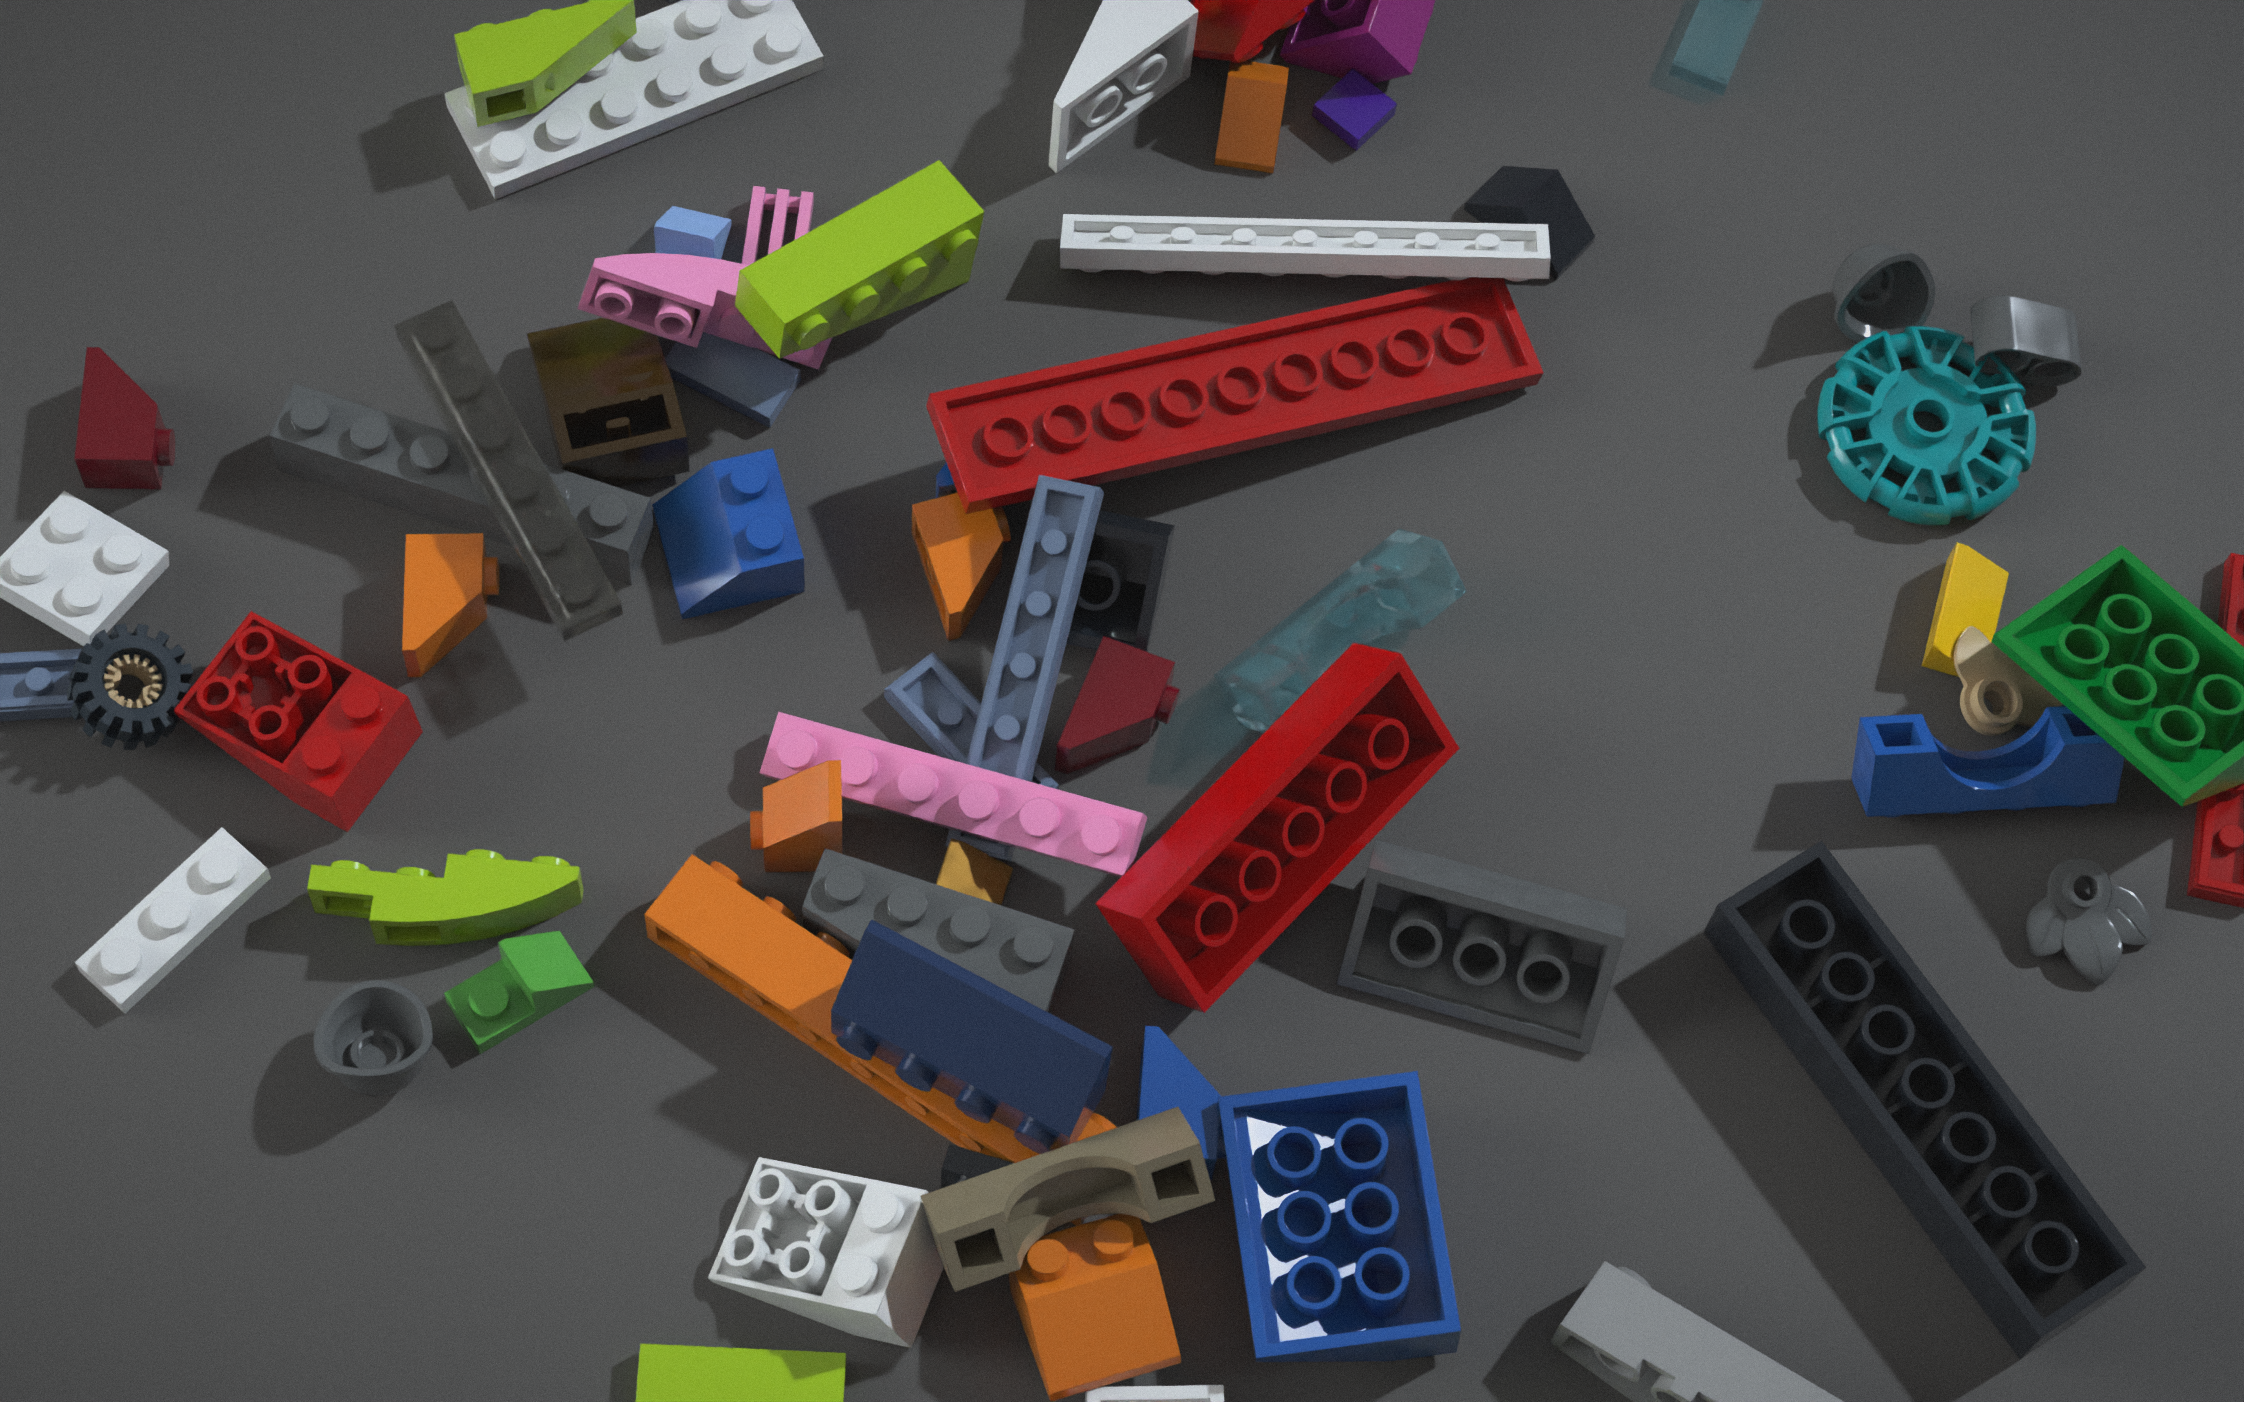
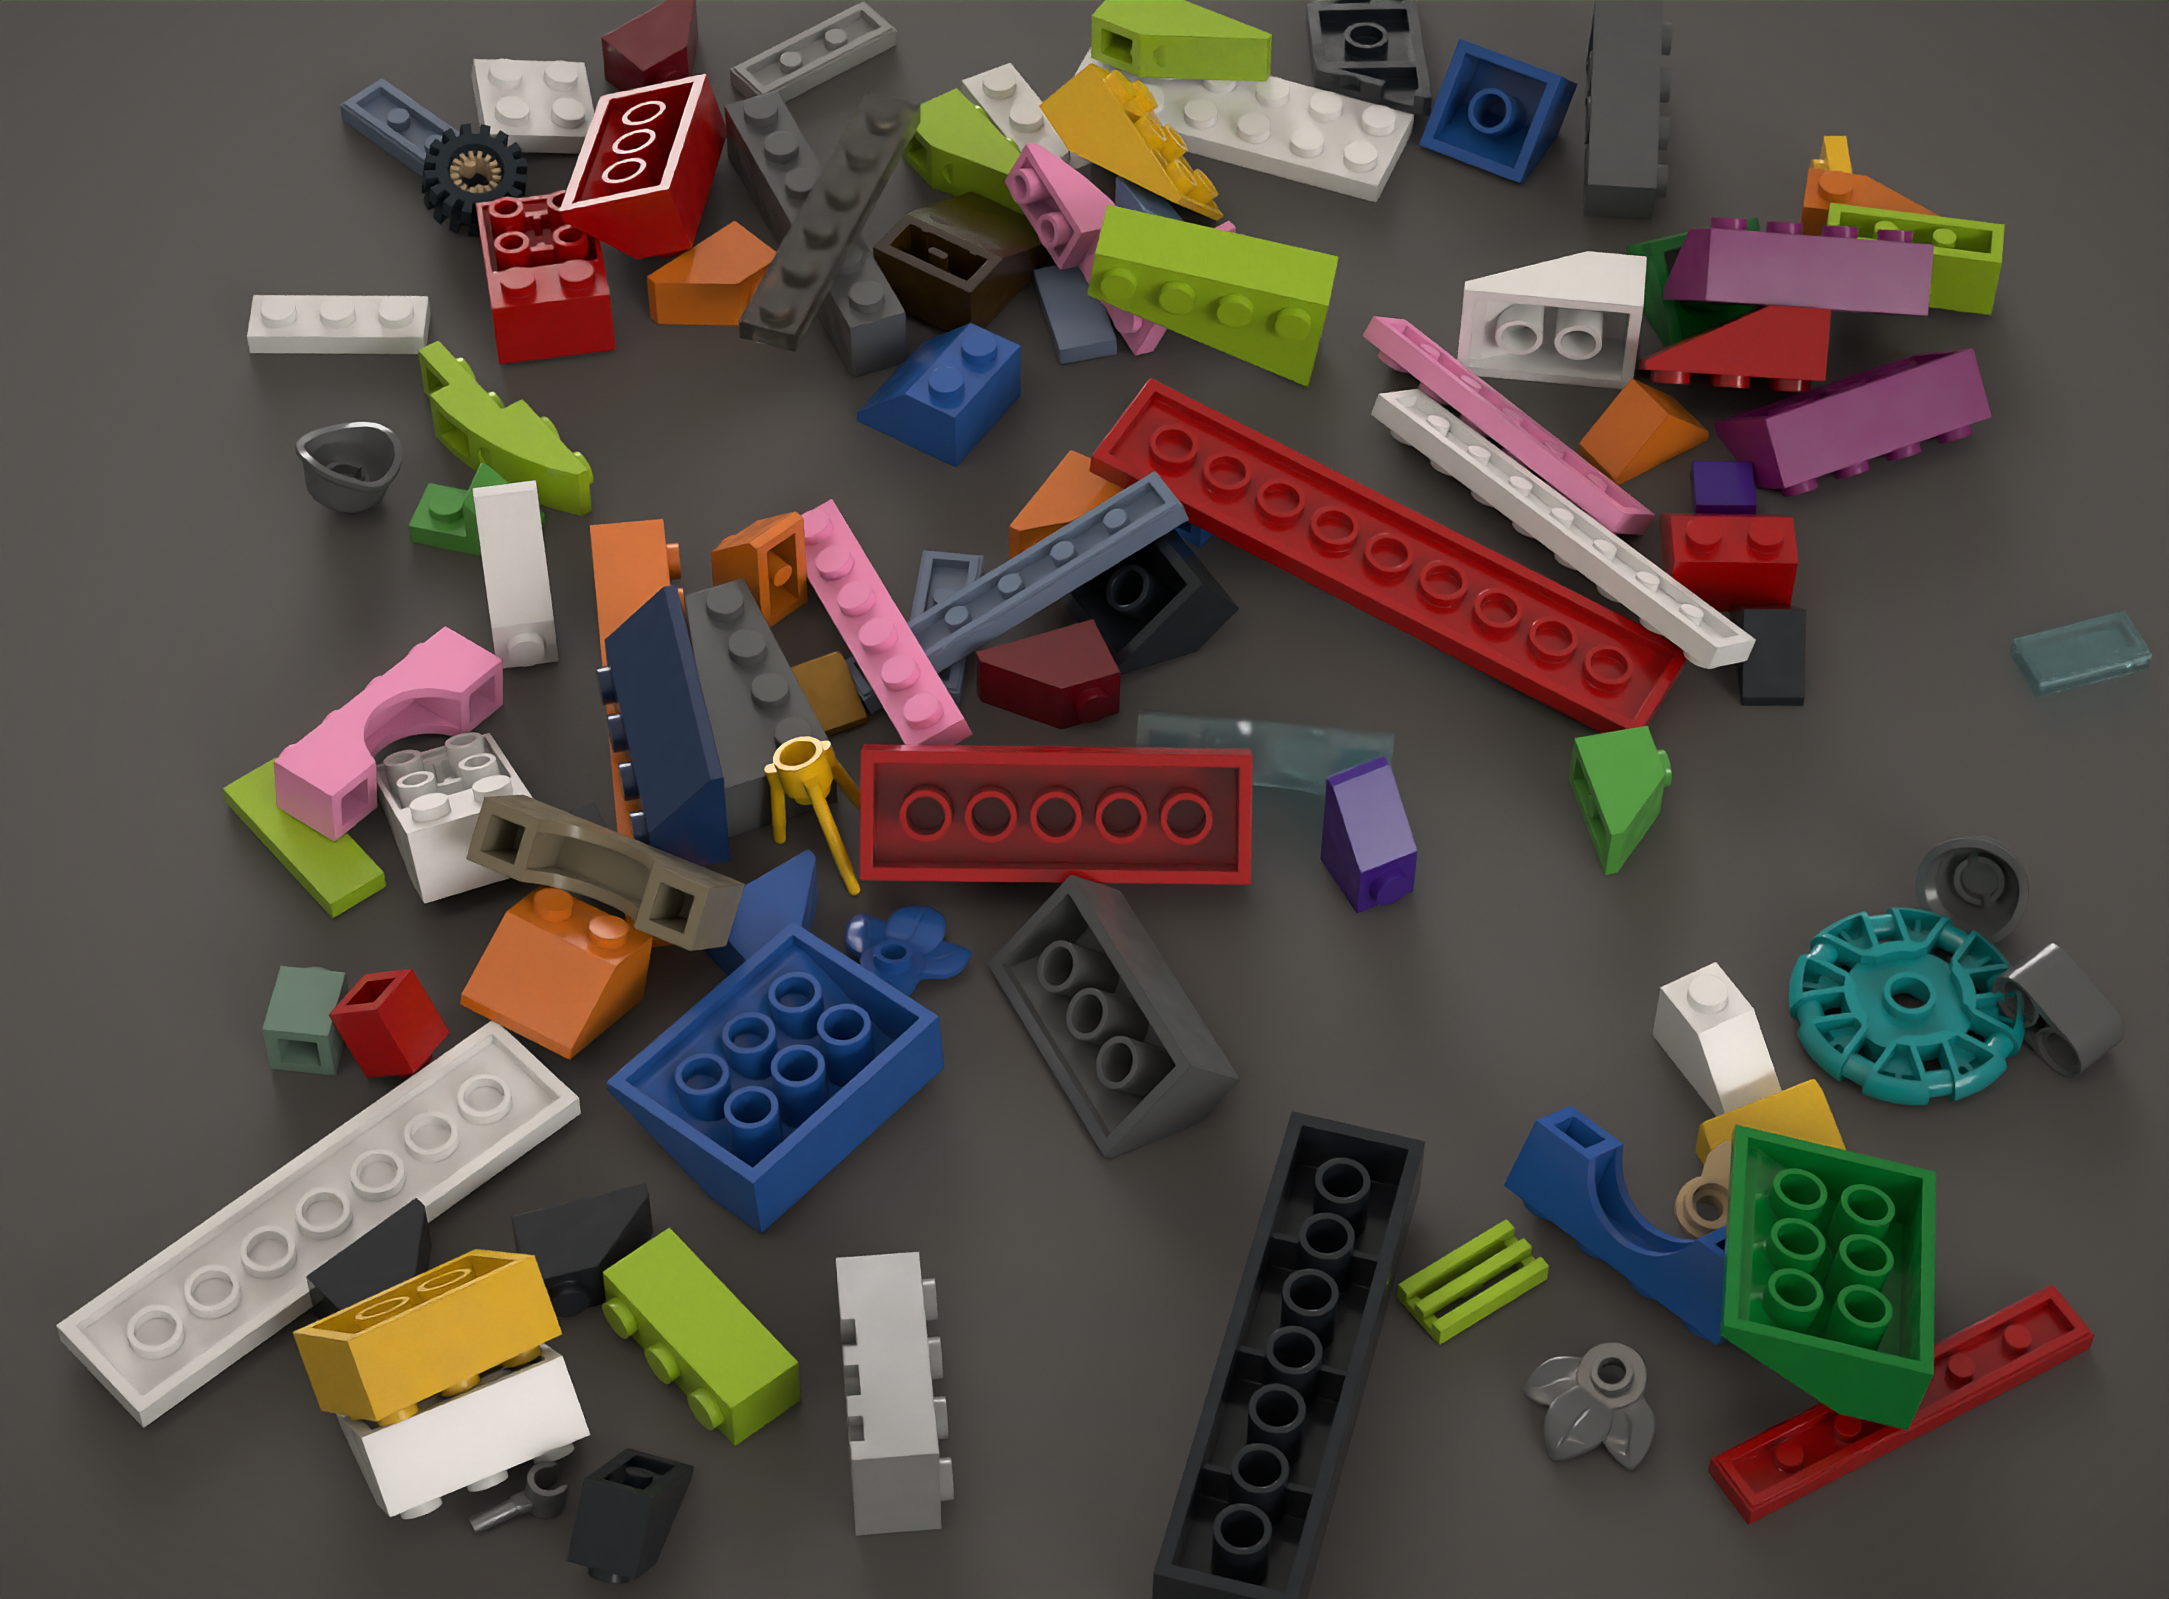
camera: 55 degrees right, 15 degrees down
none -> bright pink arch [274,626,503,842]
none -> white slope [472,480,559,669]
none -> red slope [559,74,726,260]
none -> light grey tile [730,1,897,103]
none -> yellow plant [764,736,860,896]
none -> blue plate [844,905,971,996]
none -> lime slope [900,88,1025,216]
none -> white plate [962,63,1092,181]
none -> yellow slope [1039,63,1224,221]
none -> dark purple slope [1320,756,1417,913]
none -> bright pink plate [1363,316,1655,536]
none -> lime tile [1397,1219,1549,1345]
none -> bright green slope [1569,726,1672,875]
none -> white slope [1652,962,1782,1117]
none -> red slope [1659,513,1798,612]

